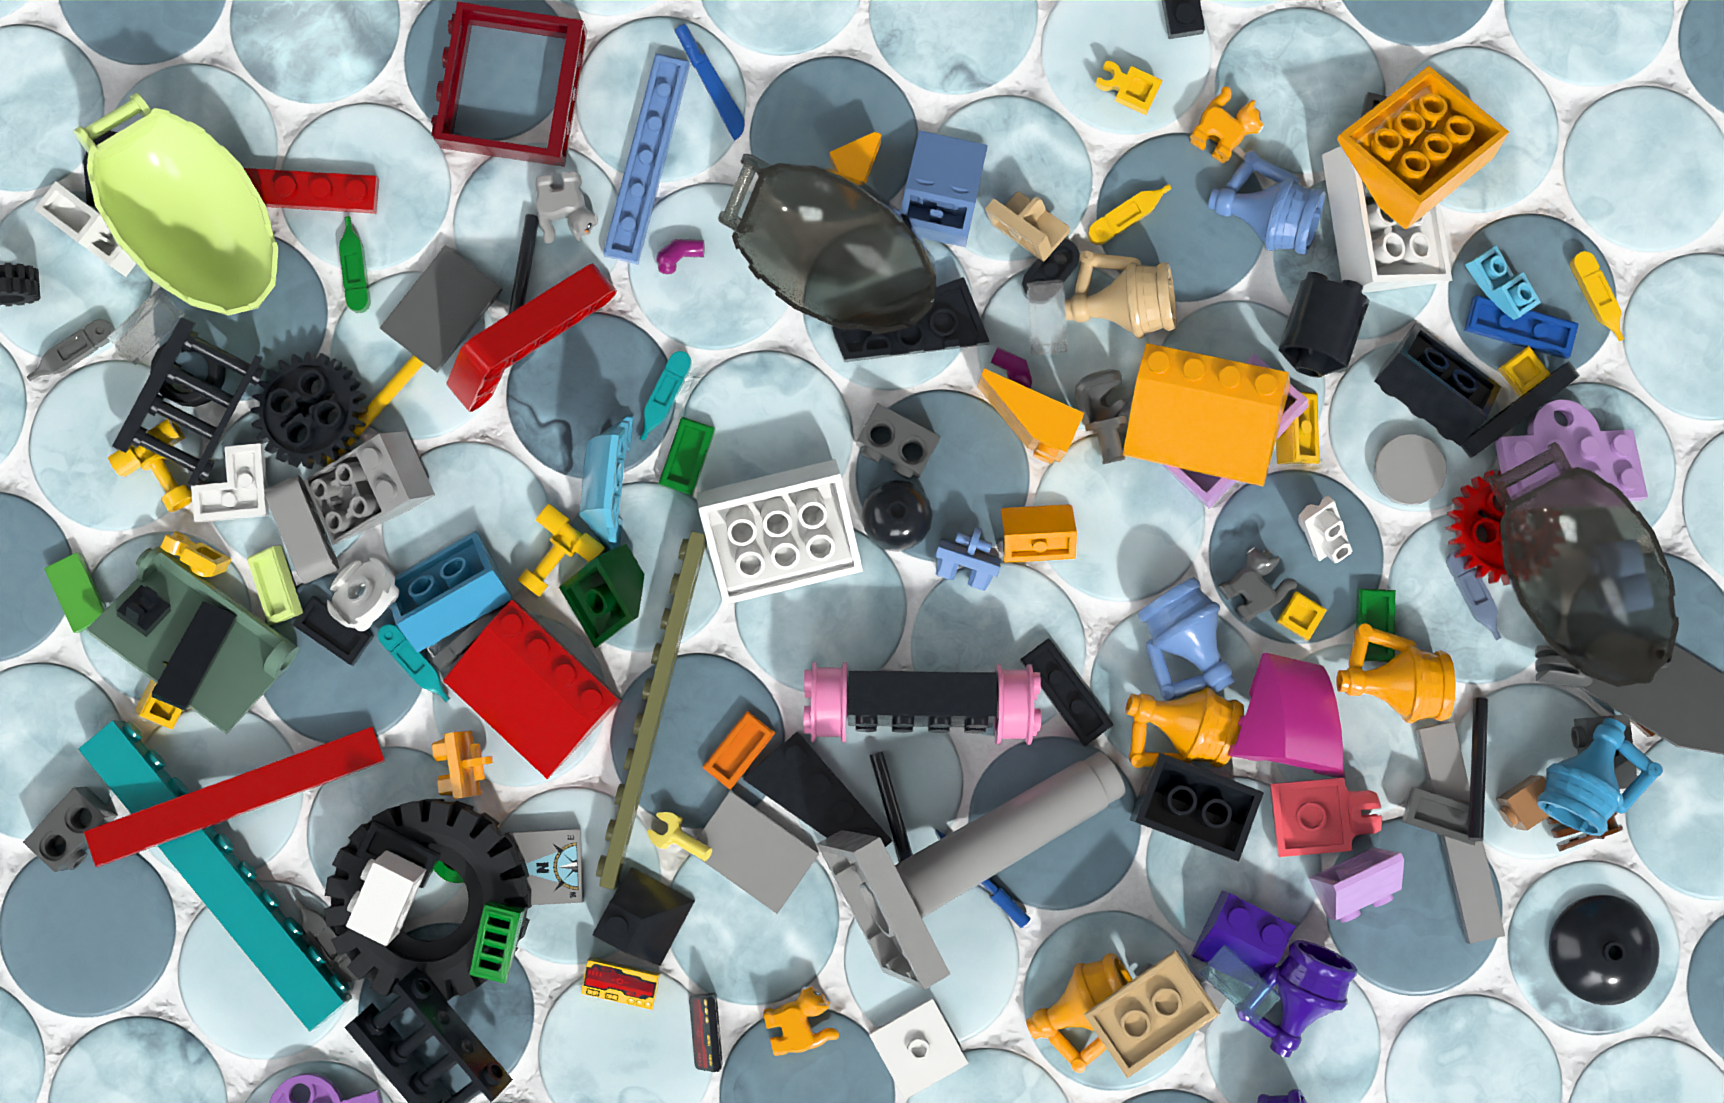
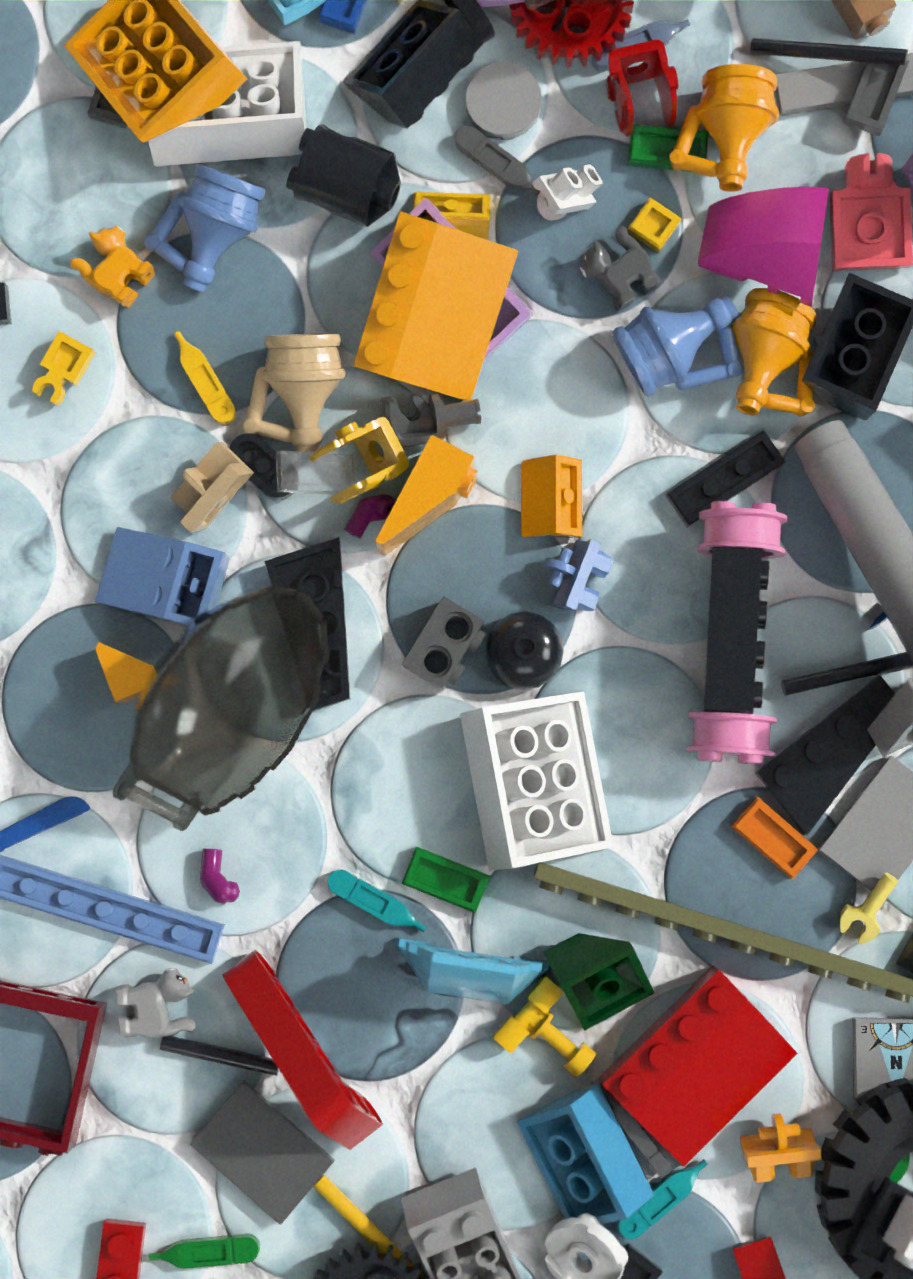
camera: 80 degrees left, 0 degrees up
none -> yellow piece [308,417,409,504]
none -> dark grey piece [455,125,541,196]
none -> red piece [606,40,679,137]

